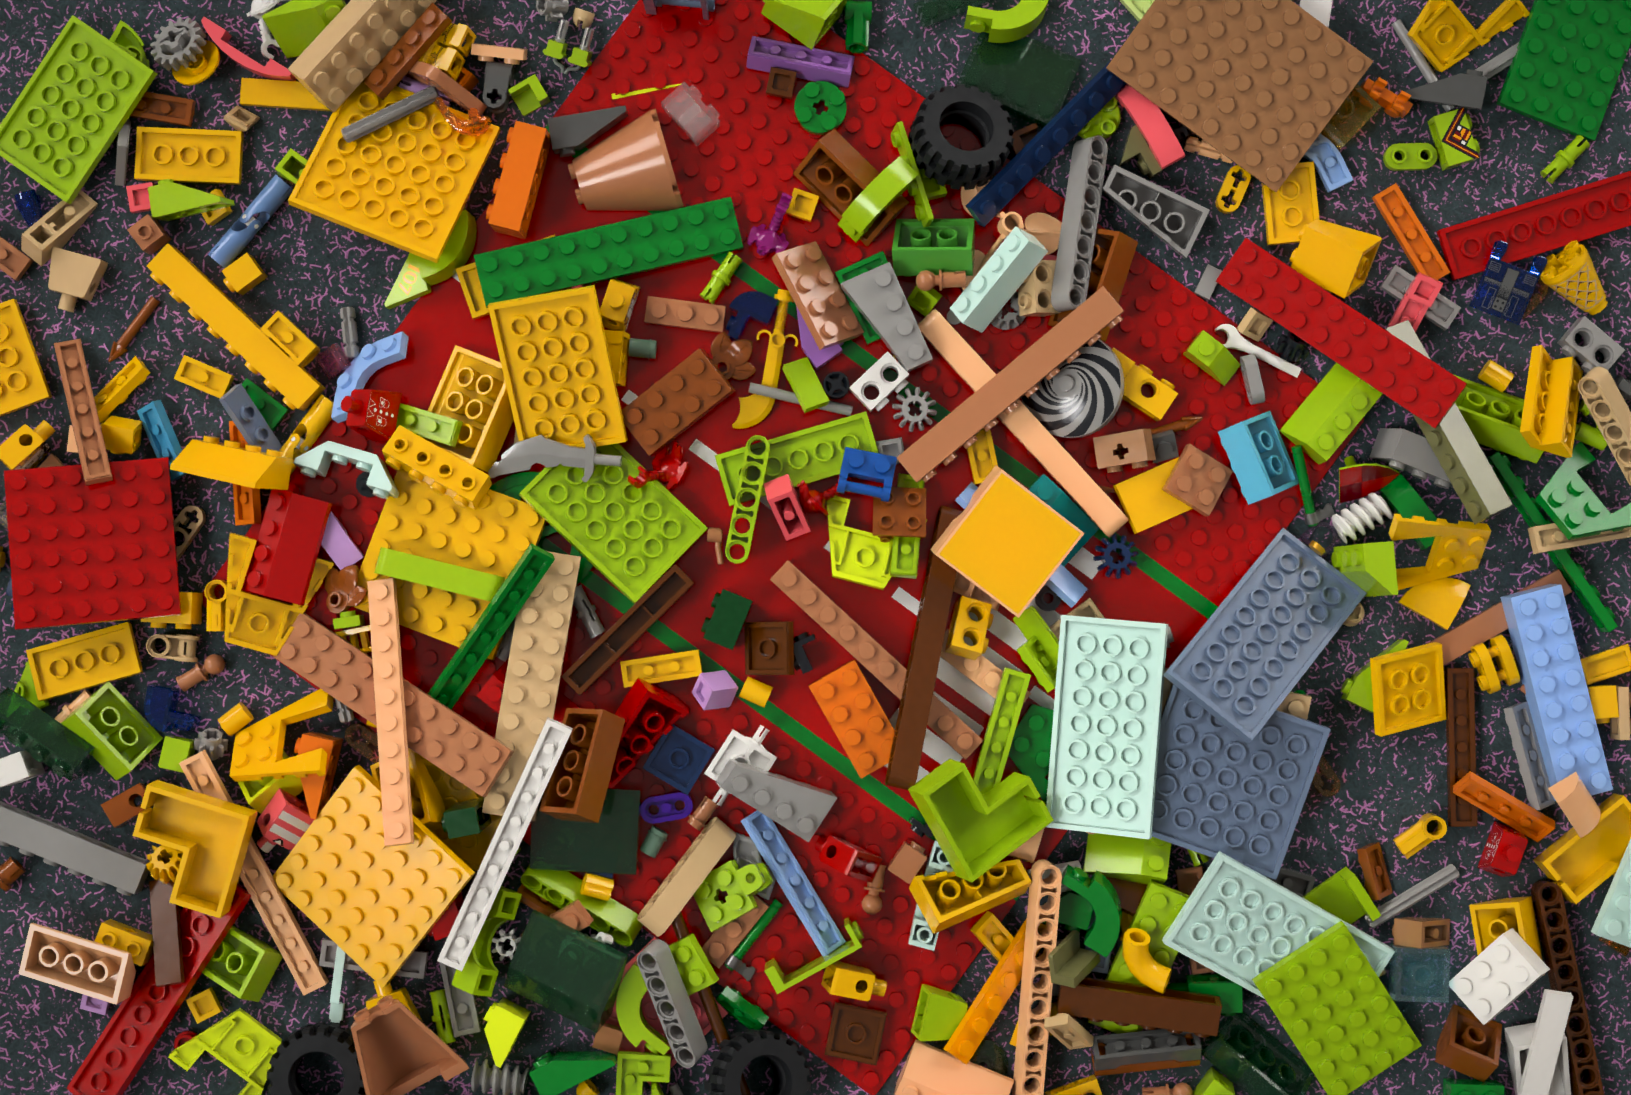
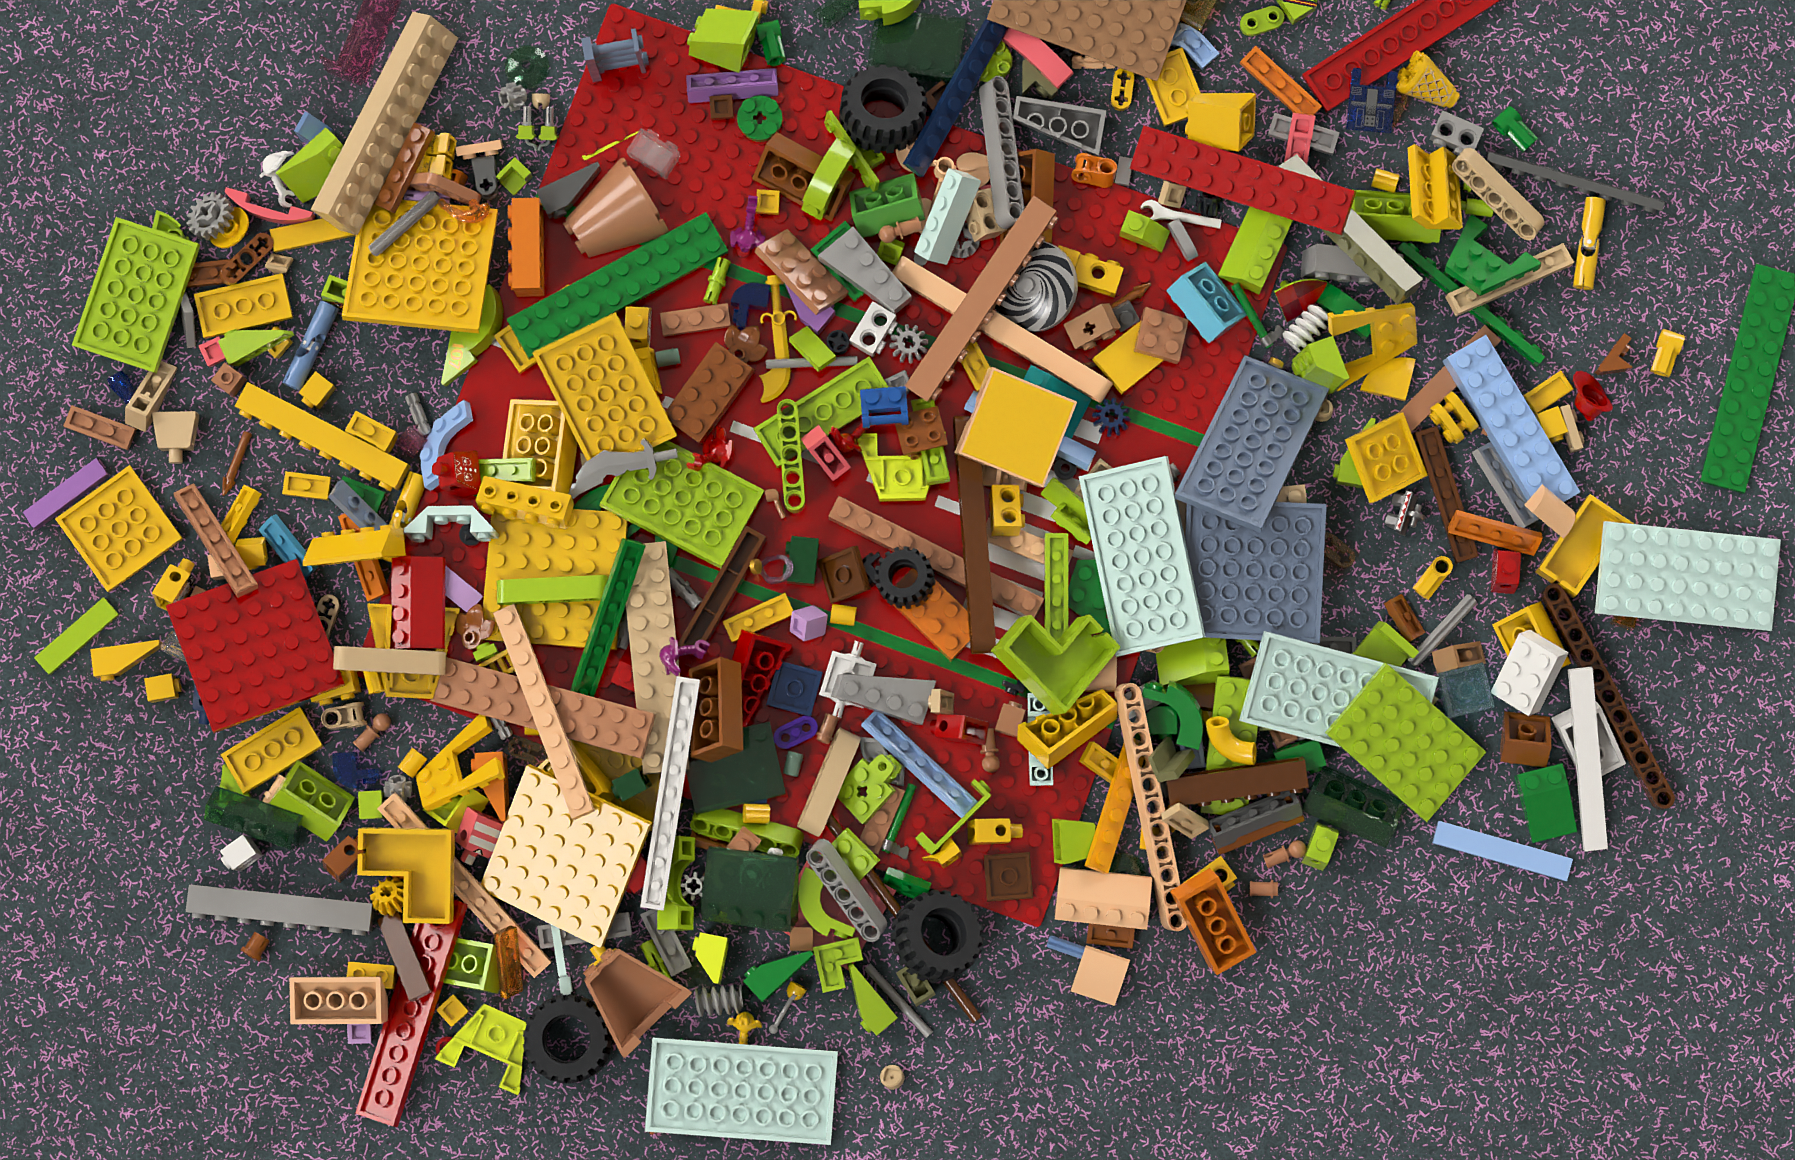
camera: 10 degrees left, 5 degrees down
none -> dark orange beam [219,233,273,285]
none -> tan beam [333,646,446,675]
none -> clear orange plate [494,925,523,999]
none -> magenta piece [659,637,710,676]
none -> piece [750,555,793,584]
none -> black tyre [874,546,935,609]
none -> yellow slope [922,837,962,869]
none -> tan plate [928,689,954,715]
none -> orange piece [1071,153,1117,188]
none -> flat silver hips [1385,490,1426,536]

